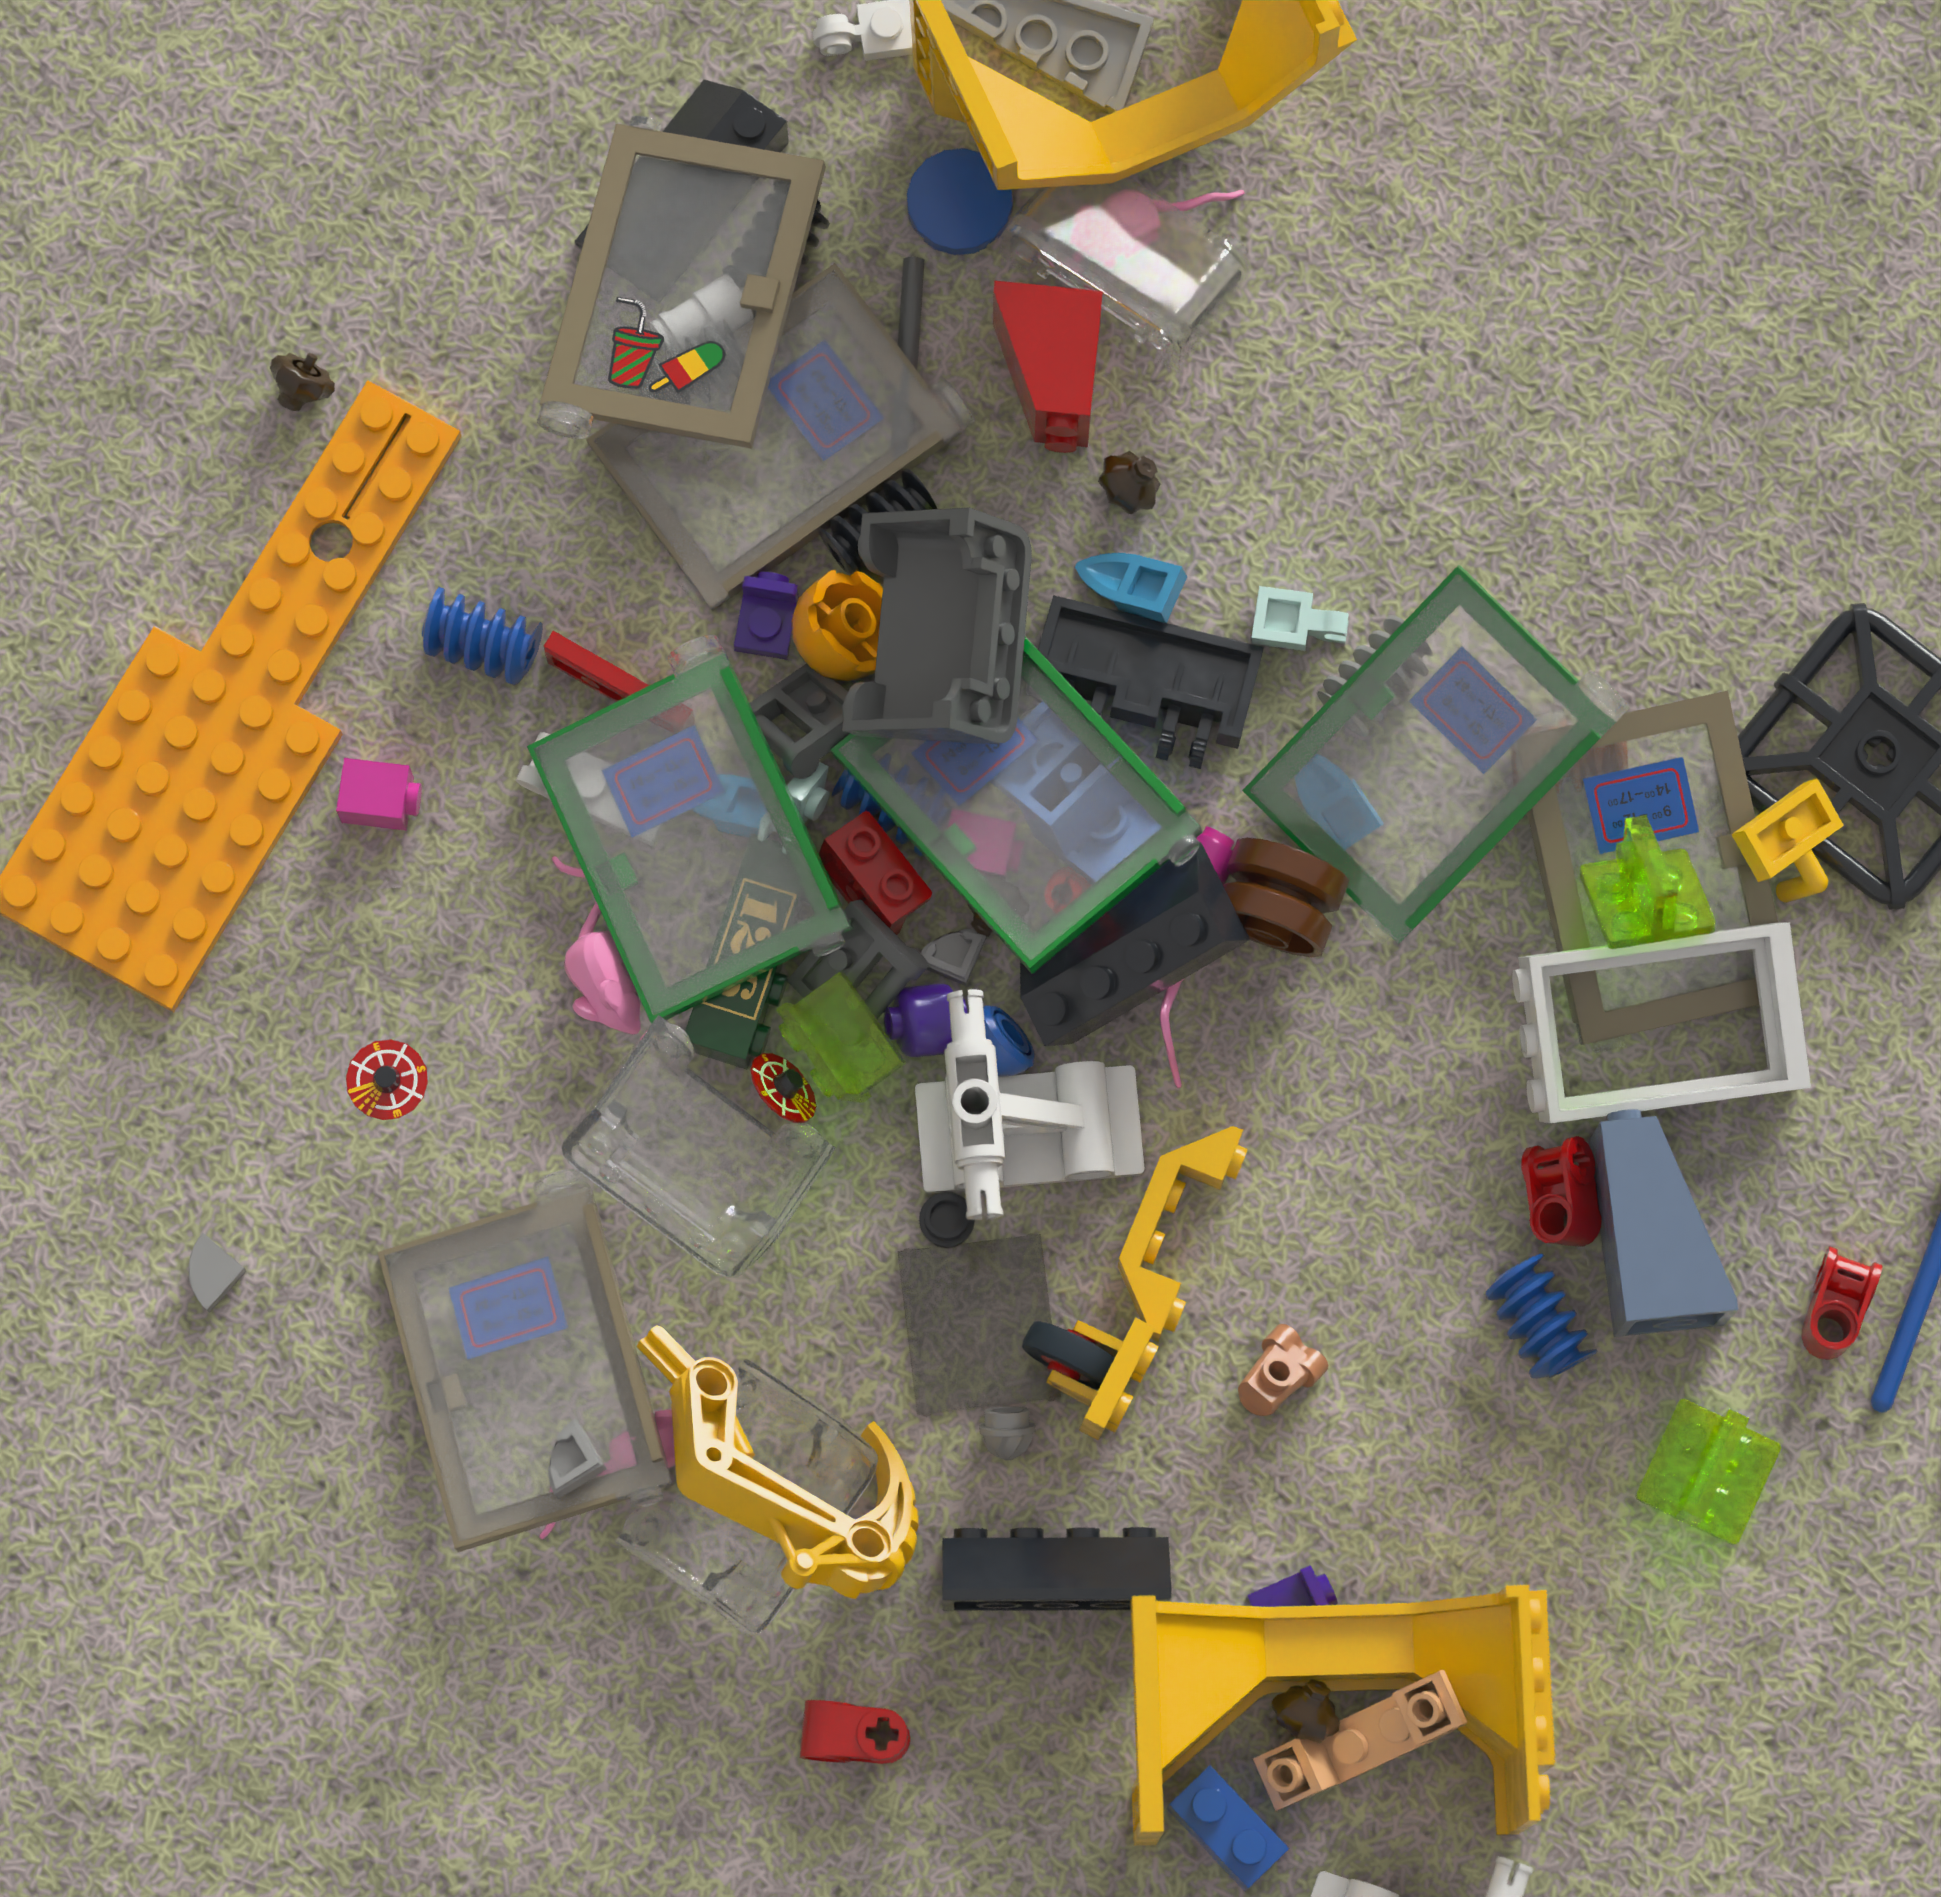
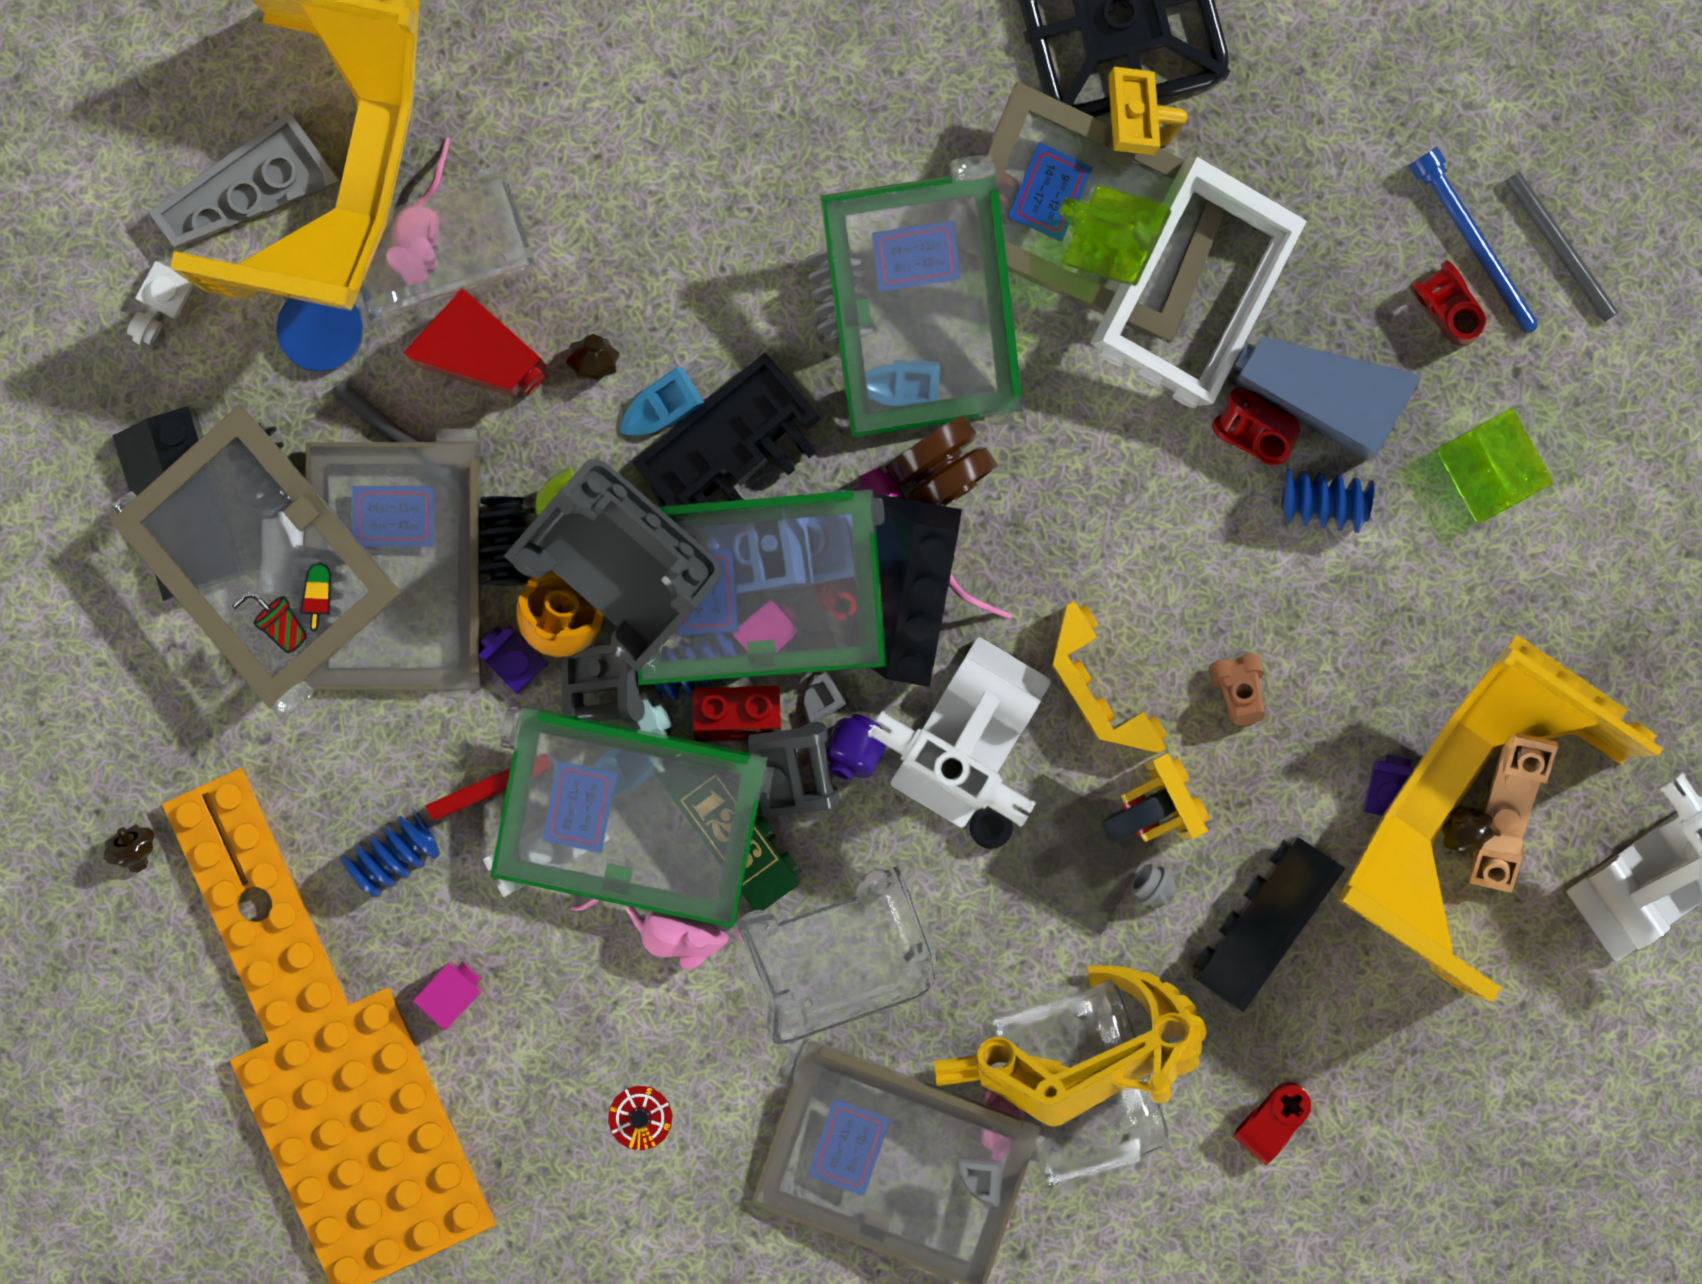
camera: 55 degrees left, 10 degrees up
piece [750,1053,817,1123] -> none
clear neon green bracket [776,972,906,1103] -> none
blue brick [983,1005,1035,1077] -> none
blue brick [1166,1765,1289,1891] -> none
light aqua plate [1251,586,1349,651] -> none

